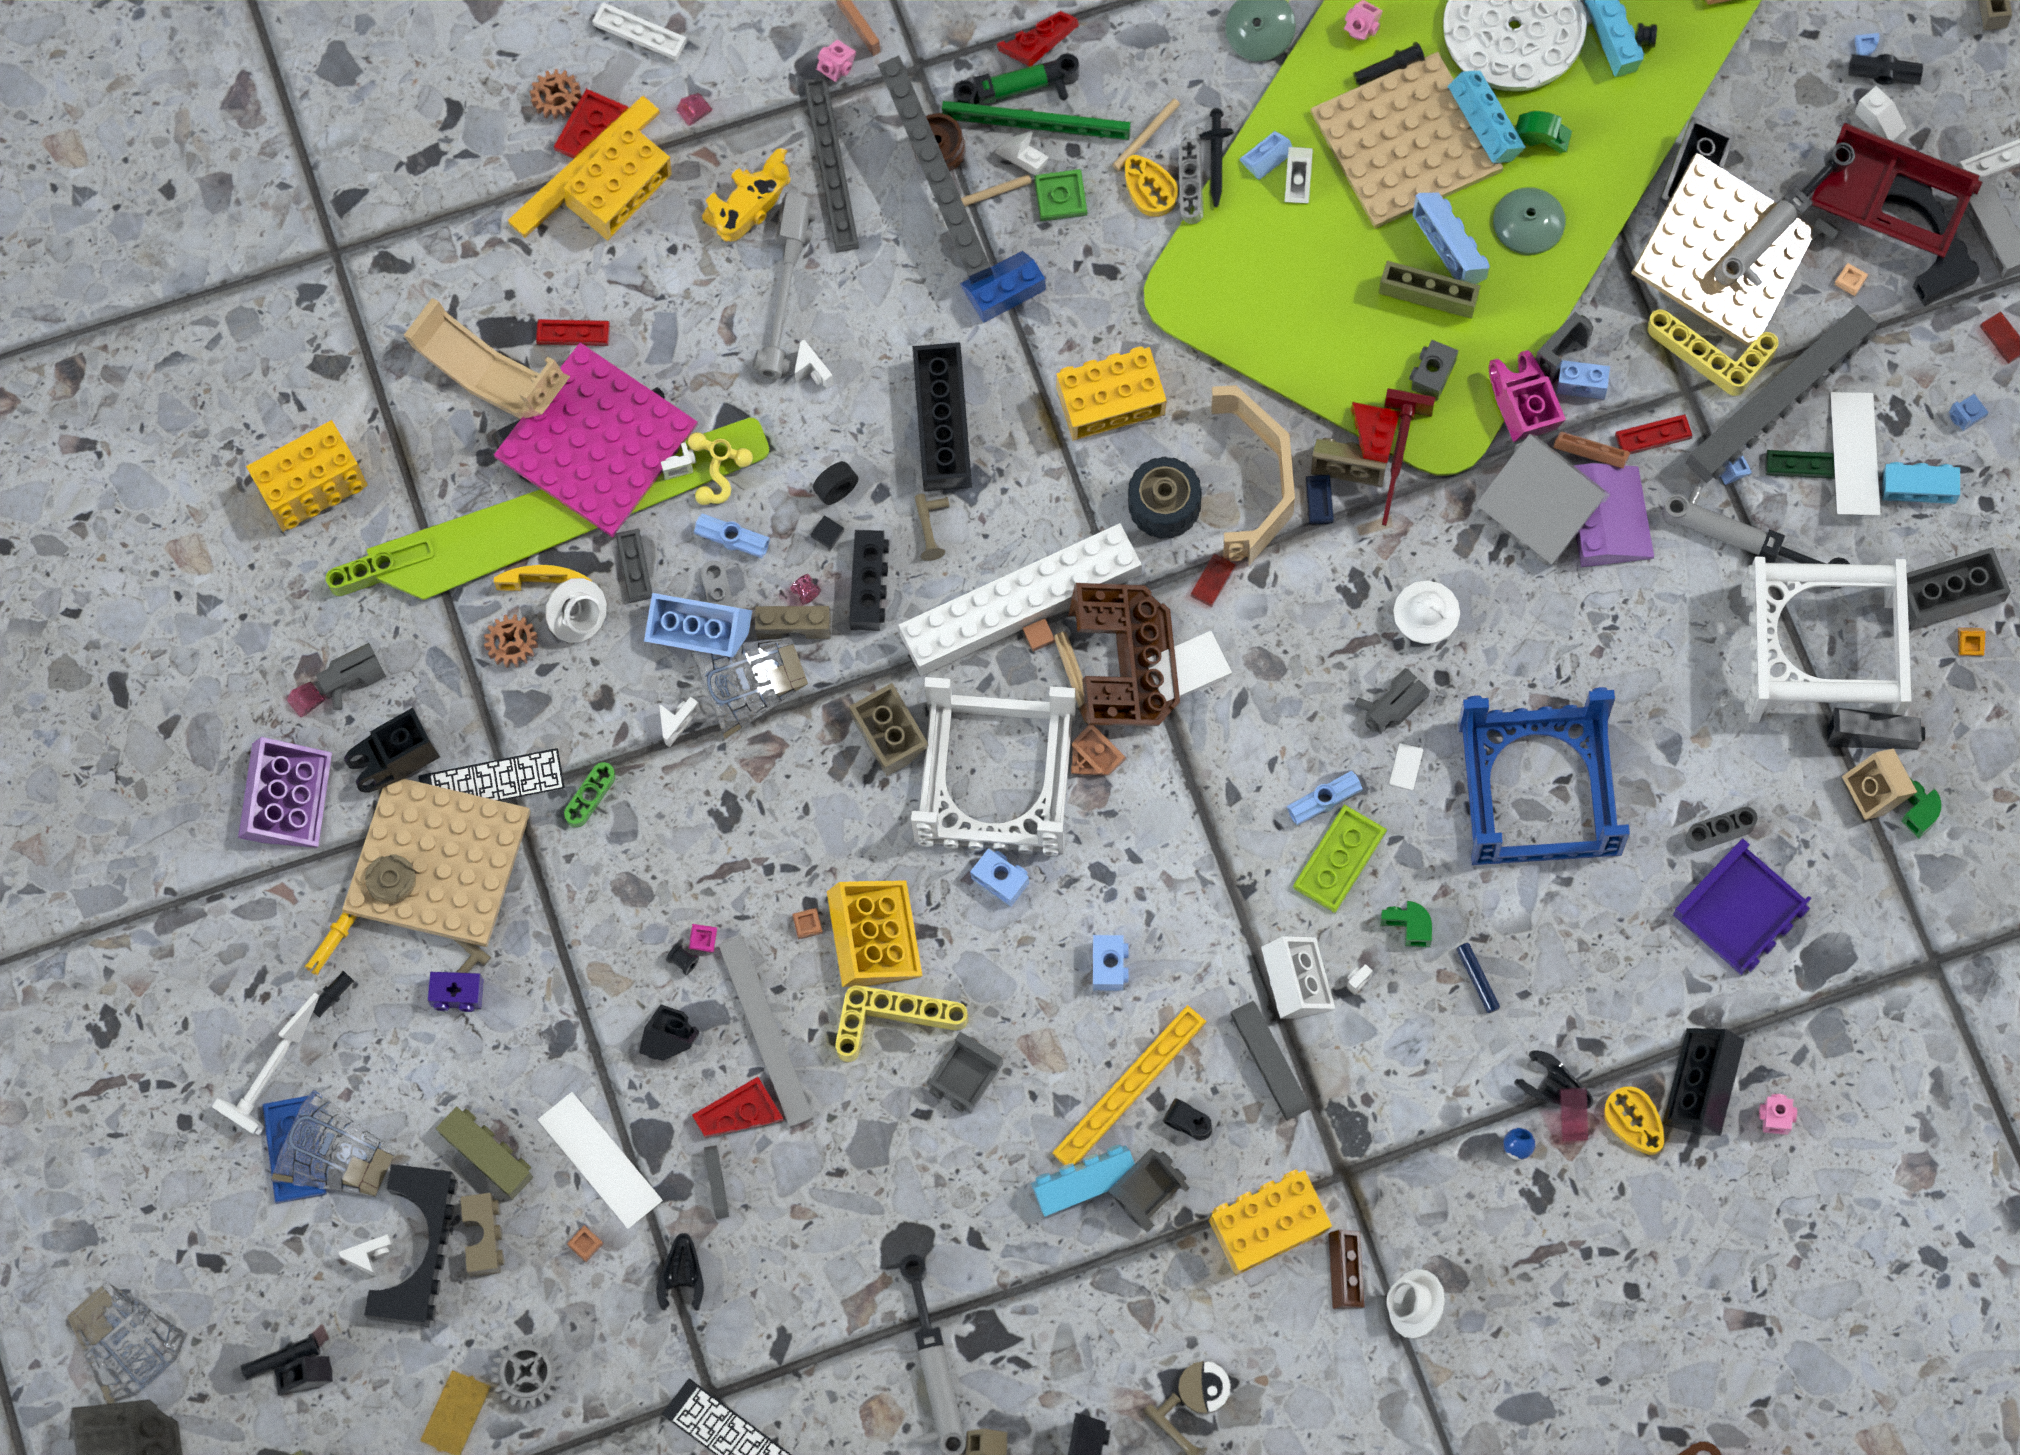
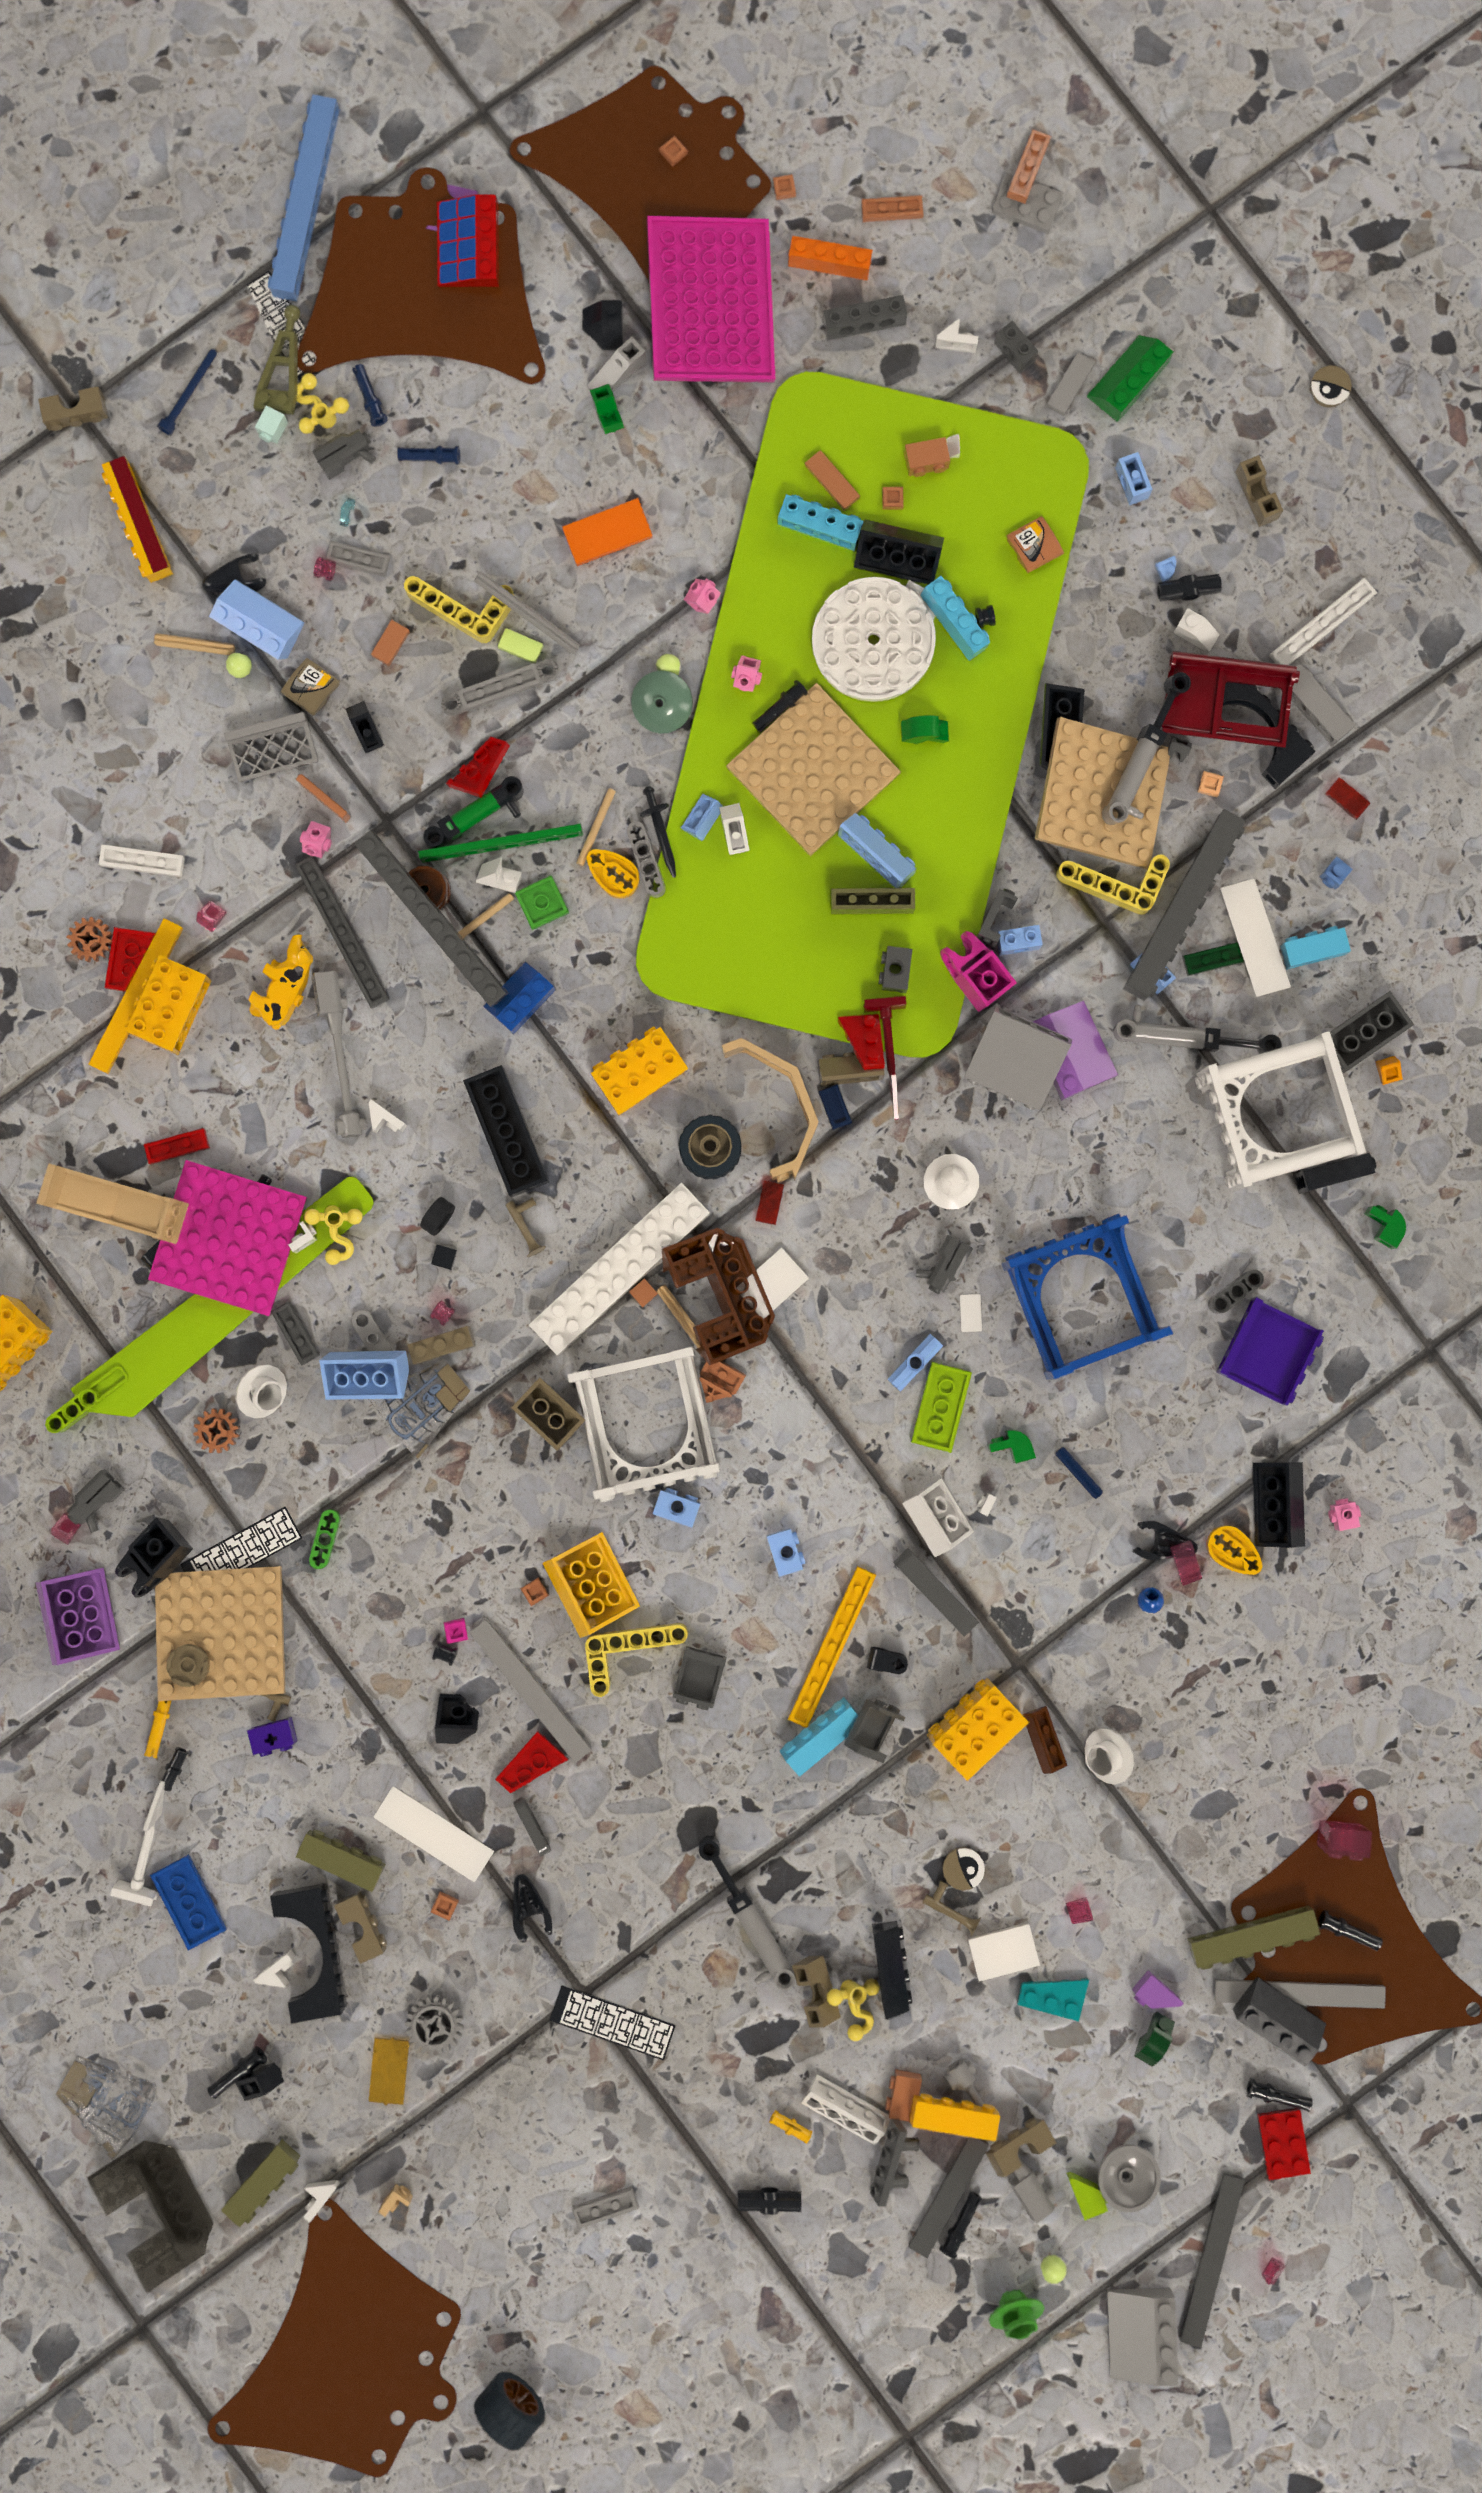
camera: 20 degrees left, 15 degrees up
wedge [271,1089,397,1197] -> none
yellow slope [494,565,592,591] -> none
white slope [659,697,700,747] -> none
light blue piece [694,513,770,558] -> none
black brick [849,530,890,631] -> none
medium azure brick [1448,70,1526,163] -> none
sand green dish [1493,187,1566,255] -> none
nougat tile [1553,432,1630,469] -> none
red tile [1615,414,1693,454] -> none
tan brick [1842,748,1917,820] -> none

